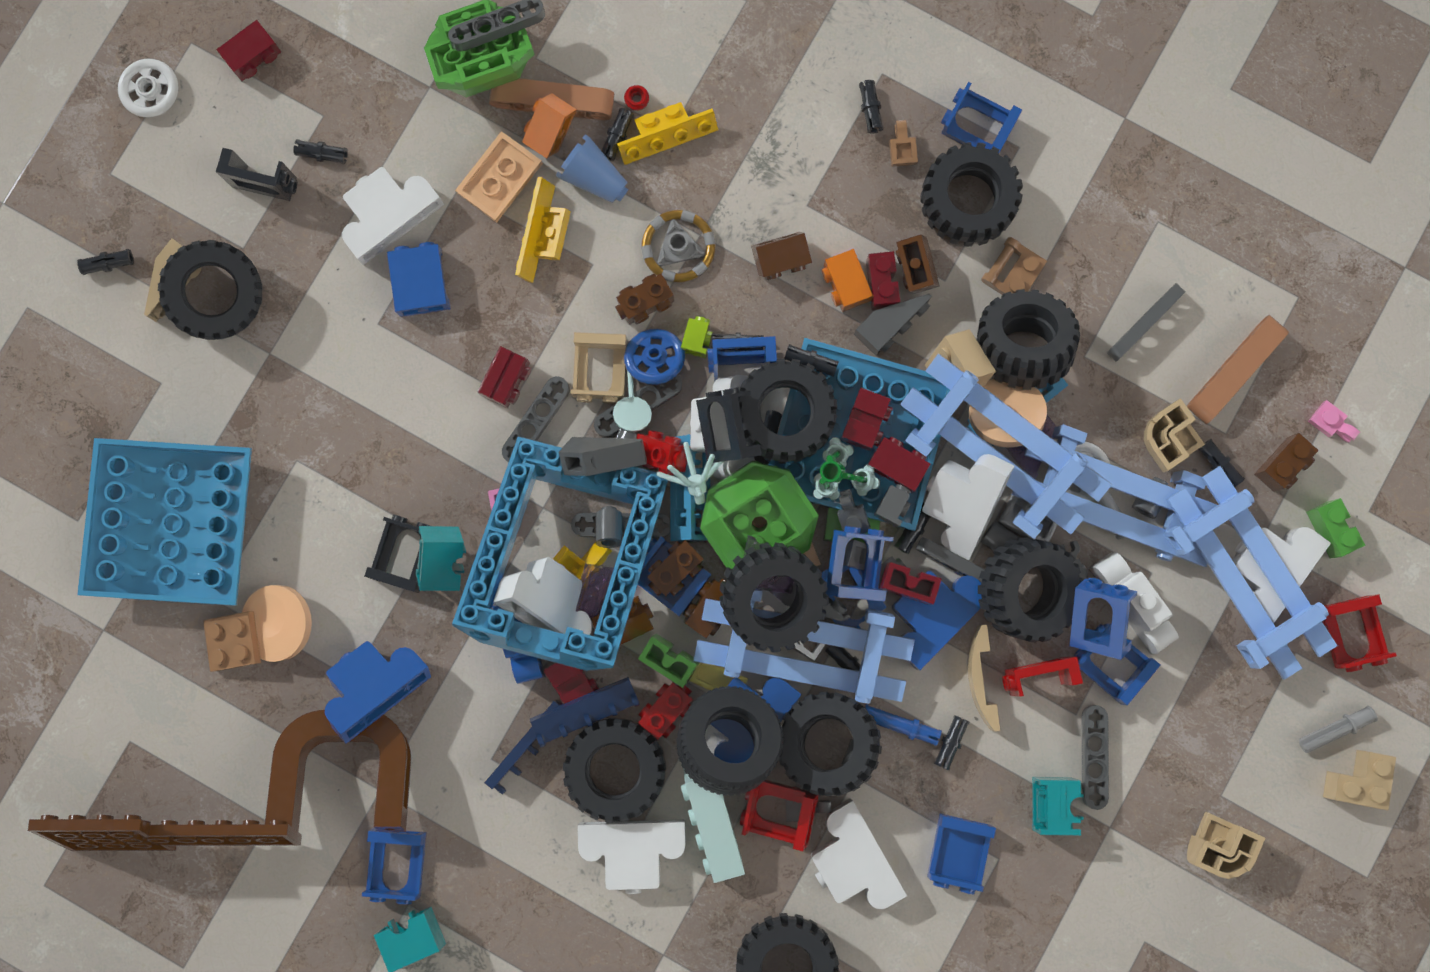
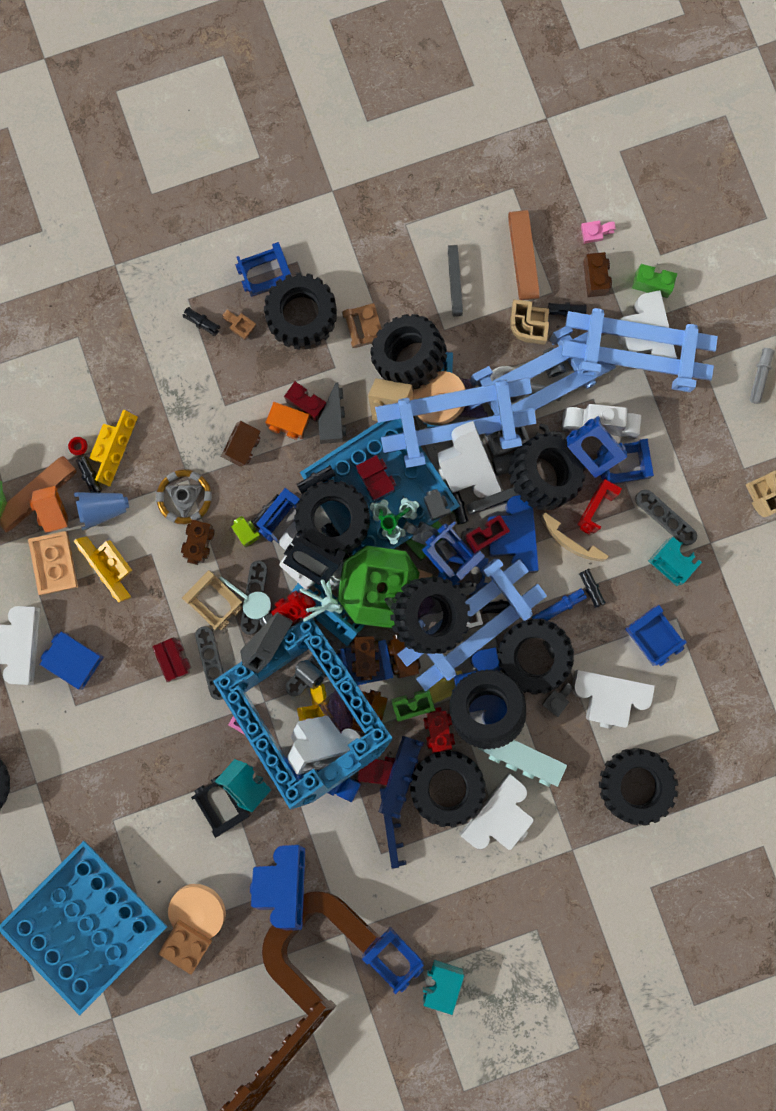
camera: 55 degrees left, 0 degrees up
blue plate [624,329,685,385] -> none
red panel [740,780,819,852] -> none
dark red brick [867,437,930,494] -> none
reddish brown brick [896,234,940,294] -> none
red panel [1322,594,1397,672] -> none

